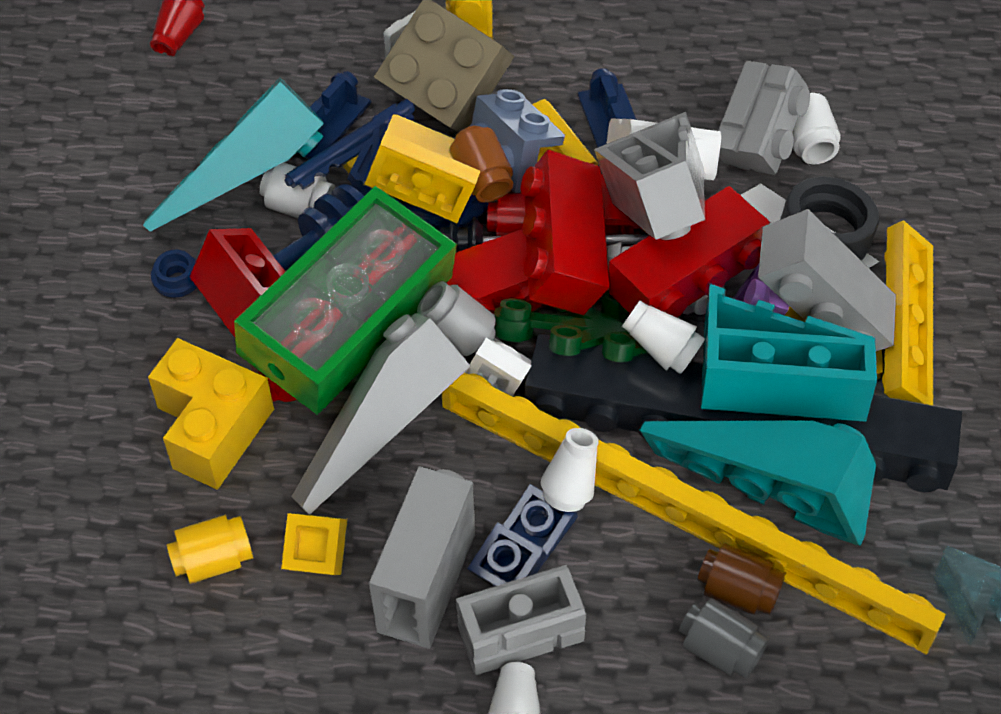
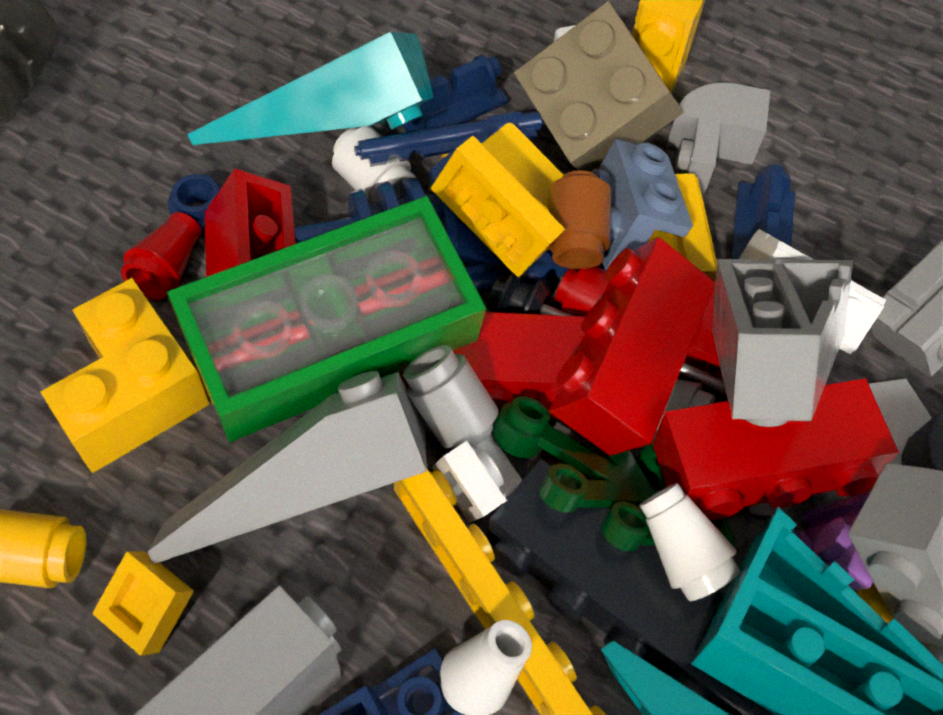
camera: 20 degrees right, 5 degrees up
none -> red cone [121,212,202,300]
none -> light grey brick [666,83,771,198]

